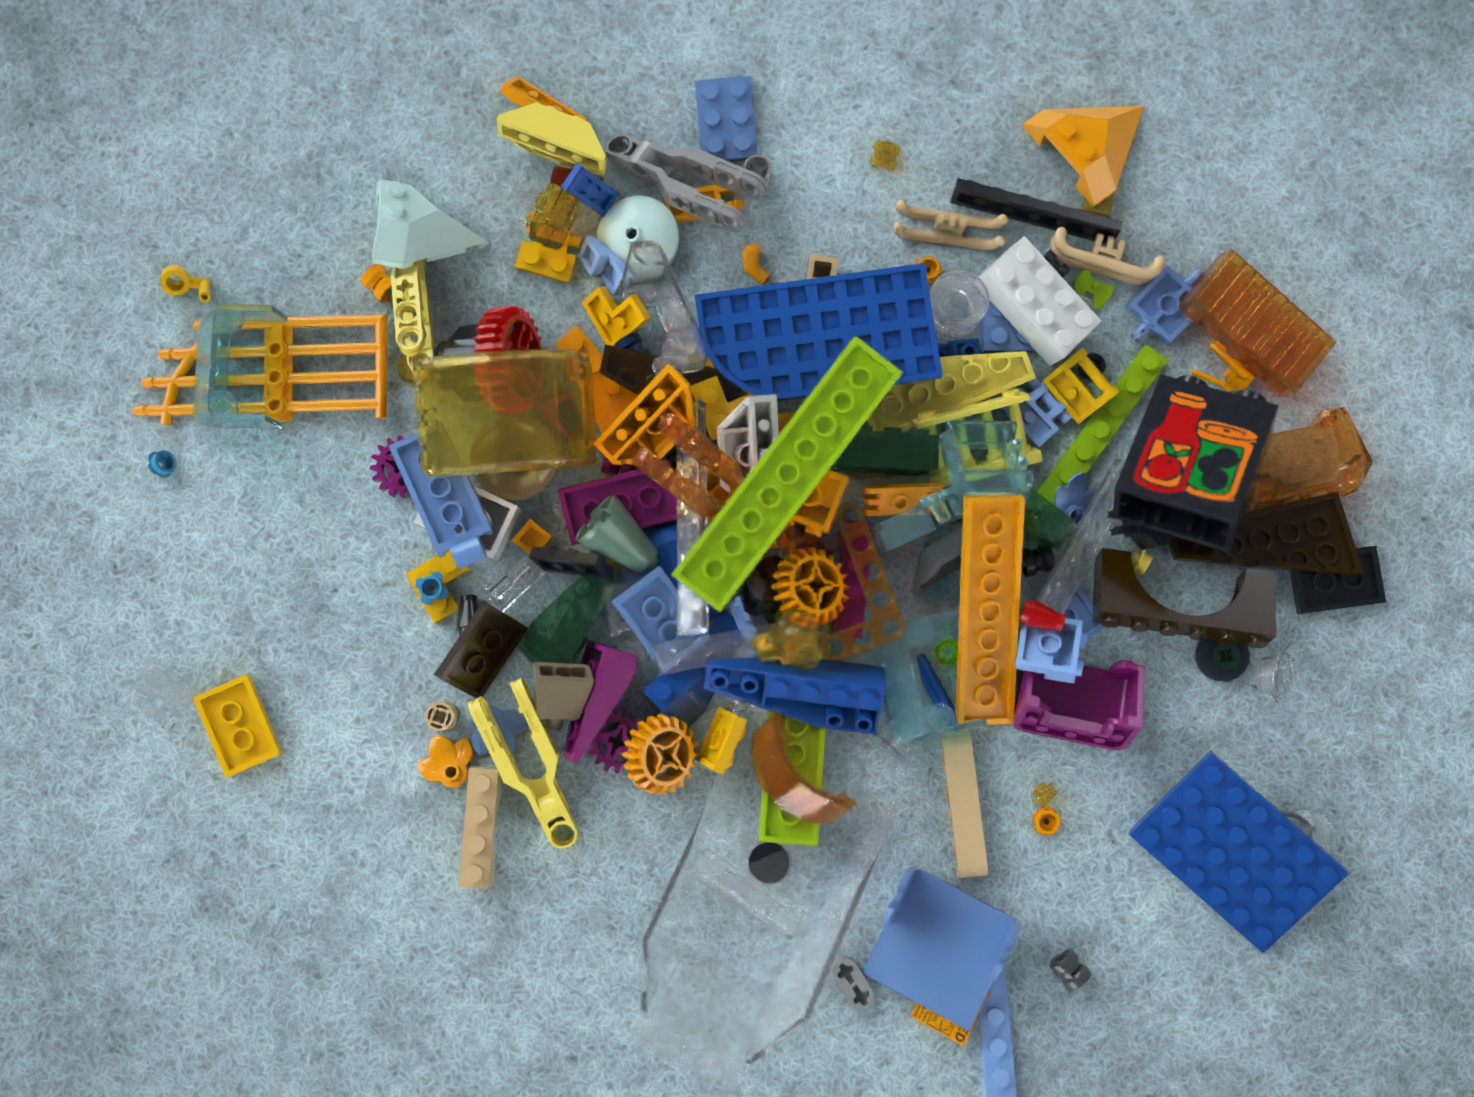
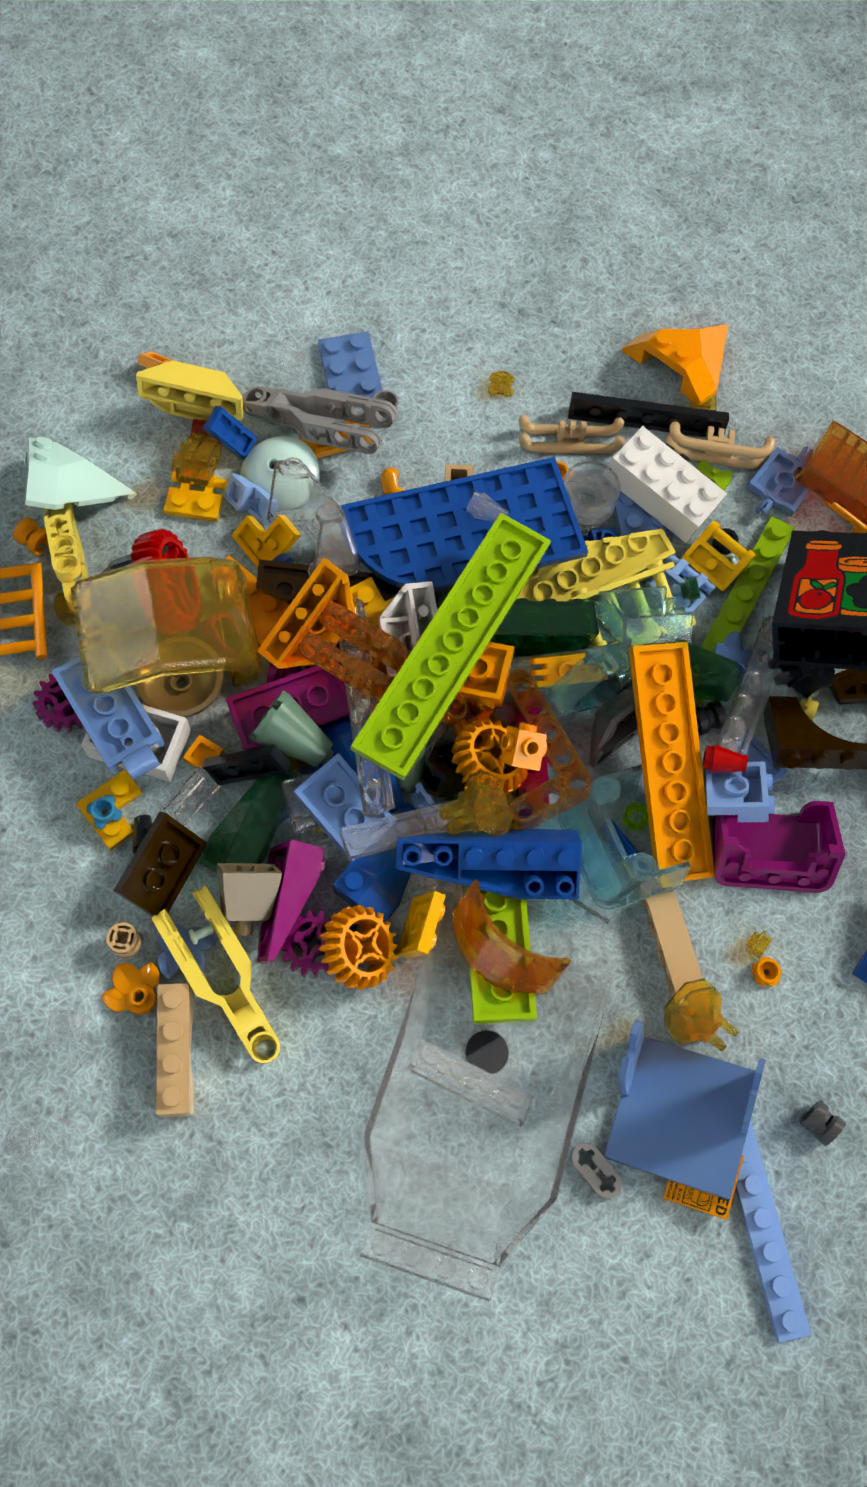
camera: 10 degrees left, 15 degrees down
none -> light aqua piece [188,925,214,945]
none -> clear cone [465,491,509,523]
none -> light orange brick [500,723,547,771]
none -> clear yellow hinge [664,978,740,1052]
none -> clear green plate [680,576,701,603]

